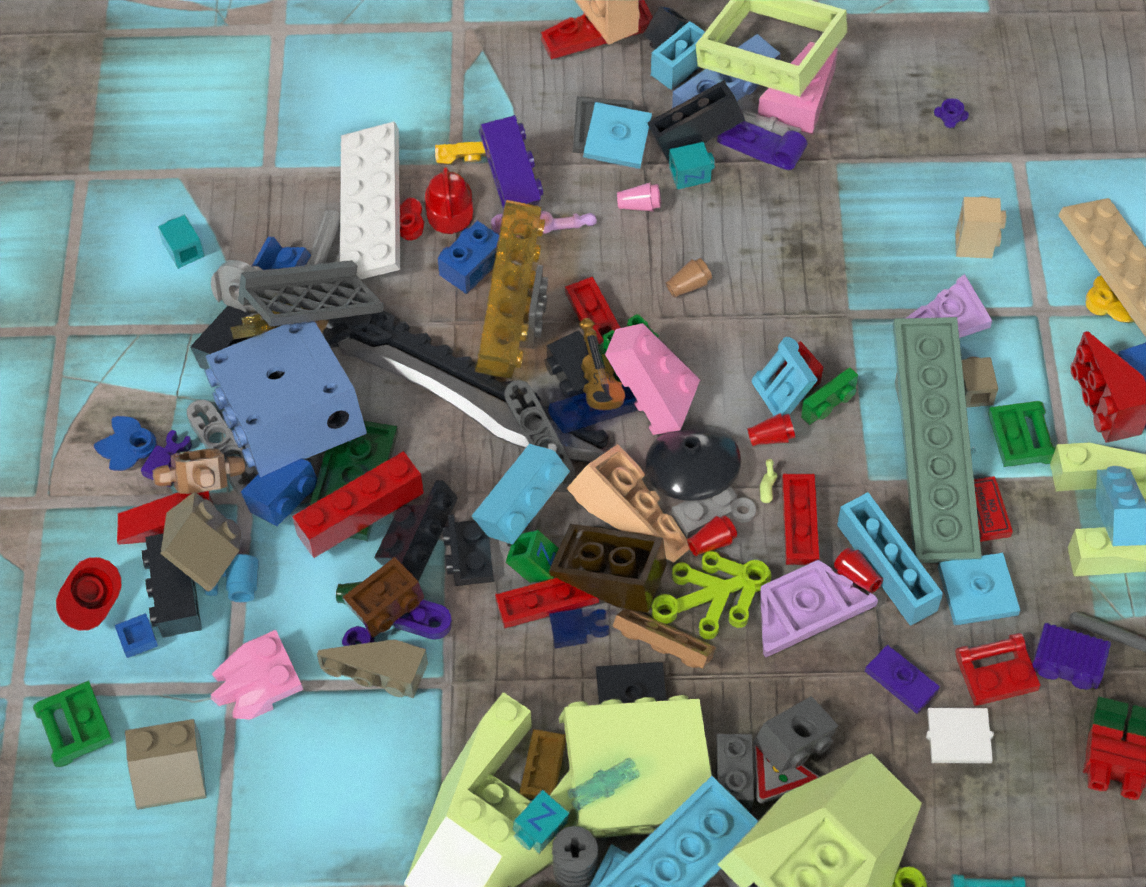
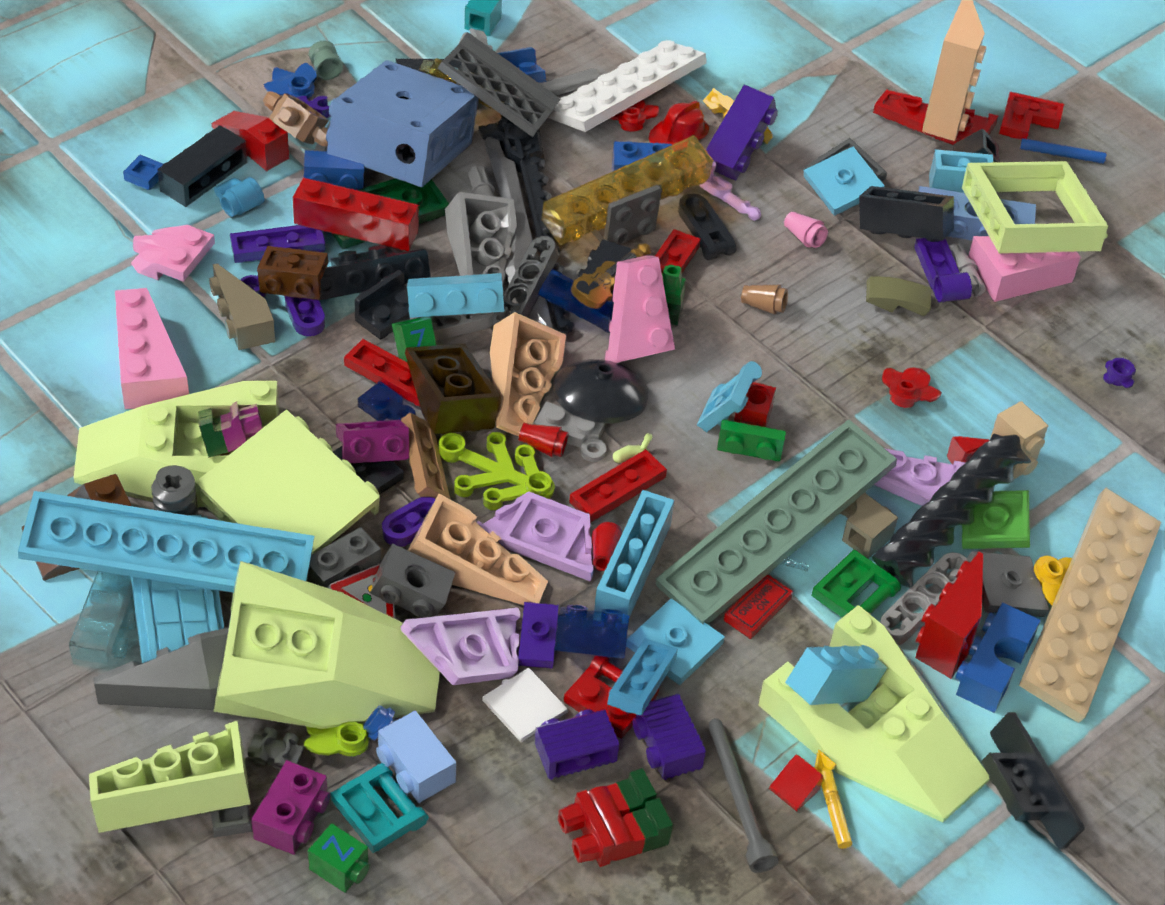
camera: 45 degrees right, 10 degrees down
green plate [33,680,113,767] -> none
red piece [56,557,122,631] -> none
dark tan slope [125,719,206,810] -> none
dark tan slope [161,492,241,592] -> none
teal brick [513,790,569,854] -> none
clear light blue pin [568,757,640,811] -> none
teal brick [669,142,715,190] -> none
red cone [747,413,796,446] -> none
none -> bright pink wedge [115,288,189,409]
none -> hips [198,401,263,458]
none -> dark purple plate [230,225,325,263]
none -> sand green wheel [308,40,343,80]
none -> magenta bracket [336,420,409,463]
none -> blue plate [363,705,396,741]
none -> light blue brick [376,710,456,803]
none -> dark purple plate [382,497,435,547]
none -> lavender wing [400,608,520,685]
none -> light nougat wedge [408,494,548,605]
none -> light grey wedge [445,192,517,286]
none -> light grey axle [468,165,495,196]
none -> dark purple brick [535,709,619,780]
none -> clear blue brick [554,605,629,659]
none -> dark azure plate [607,638,678,716]
none -> black plate [678,193,736,260]
none -> olive slope [866,276,931,317]
none -> black piece [872,433,1031,588]
none -> light grey beam [880,552,967,645]
none -> red plate [882,367,942,408]
none -> red slope [947,436,989,465]
none -> bright green plate [962,490,1030,549]
none -> dark grey plate [967,551,1049,617]

